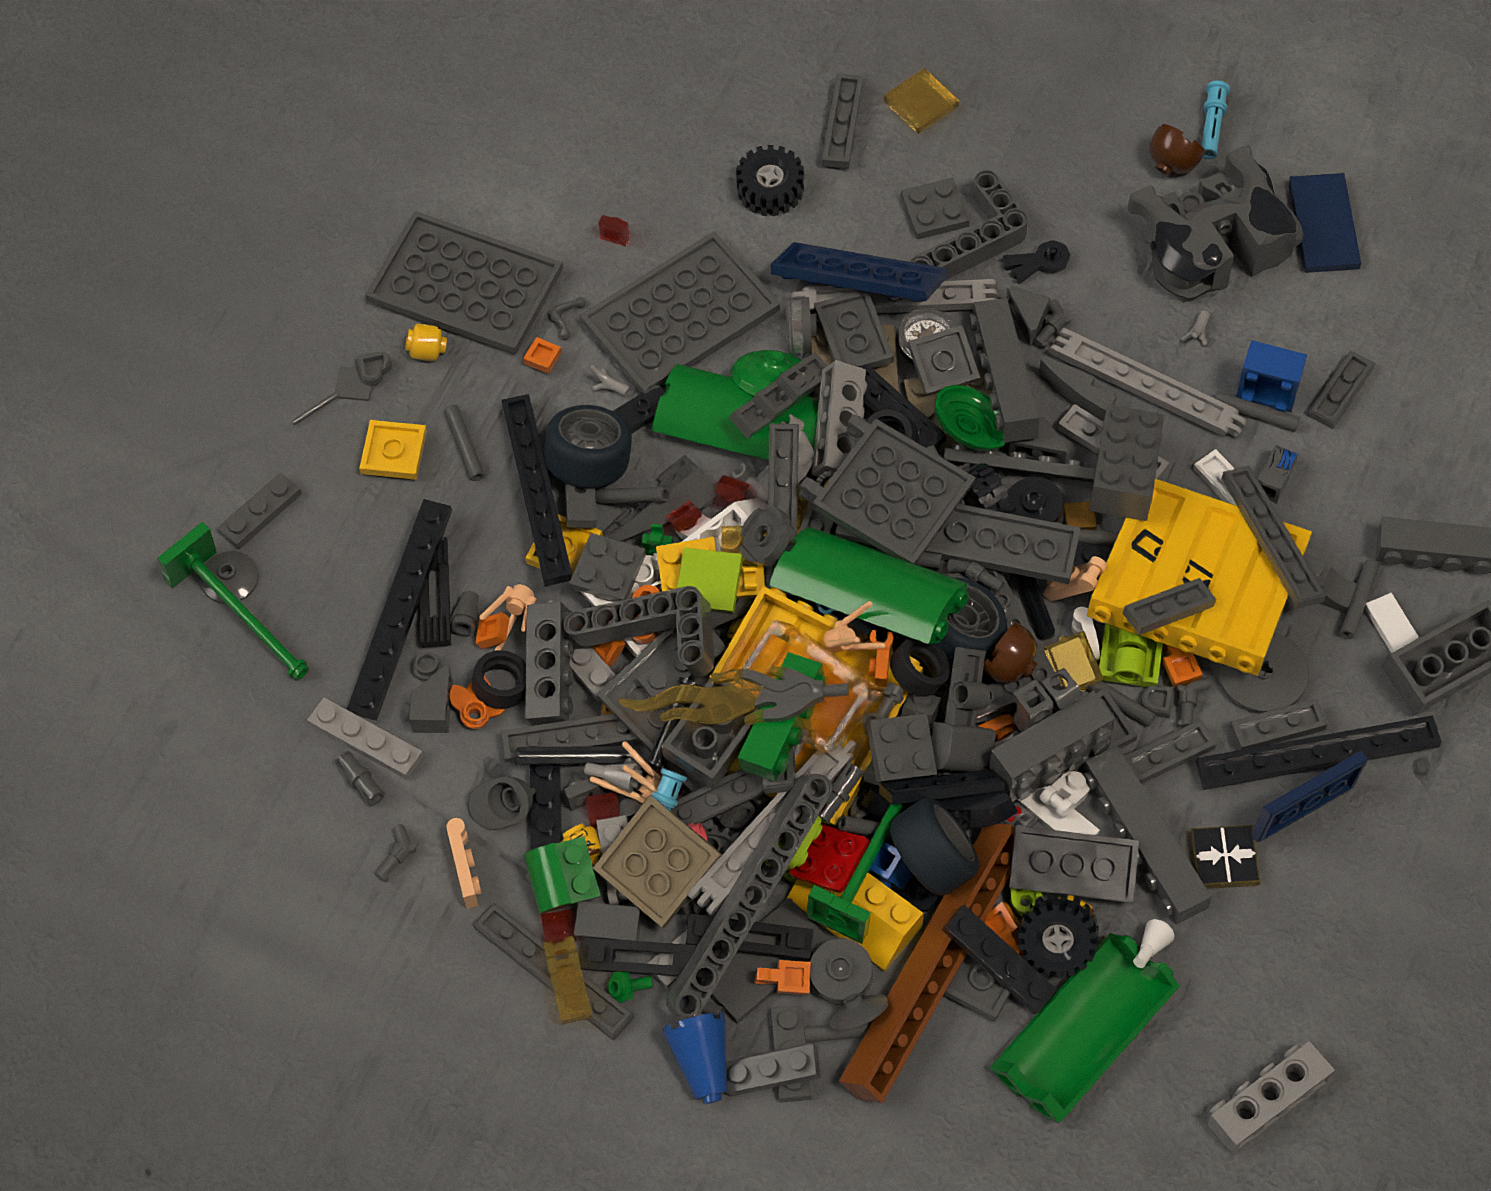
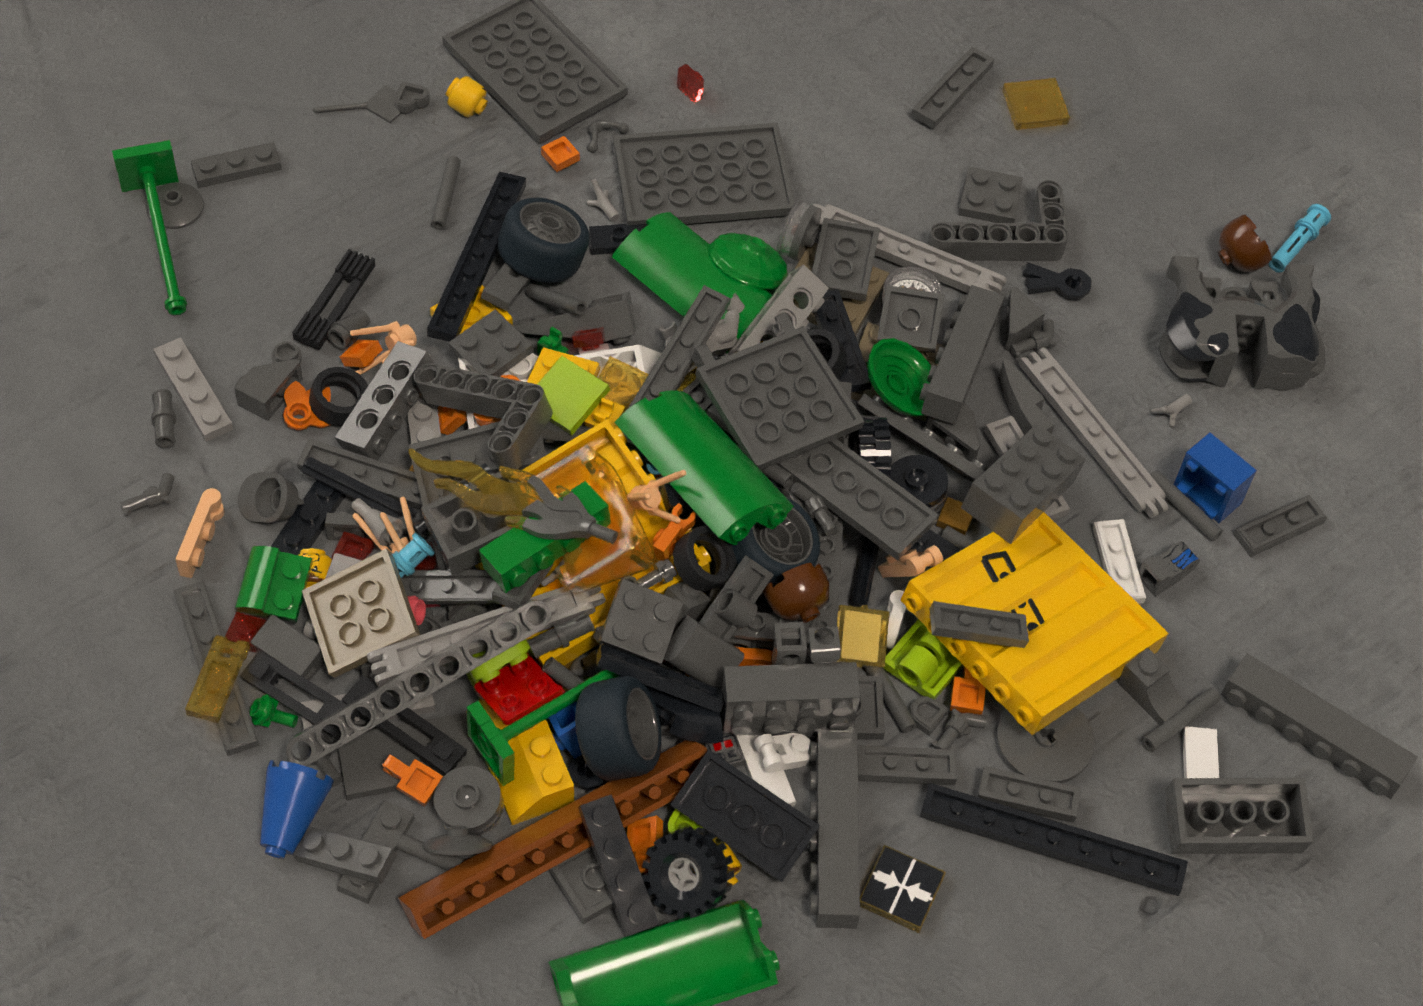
camera: 20 degrees right, 5 degrees down
black plate [347,499,452,721] -> none
yellow plate [359,420,427,480] -> none
clear red plate [715,475,750,502] -> none
dark grey slope [729,352,827,439] -> none
black wheel [736,145,804,216] -> none
dark grey plate [740,506,795,567] -> none
dark blue plate [771,242,947,302] -> none
white cone [1133,919,1174,968] -> none
dark grey tile [1221,466,1326,608] -> none
dark blue tile [1251,751,1368,843] -> none
dark blue tile [1289,173,1362,273] -> none

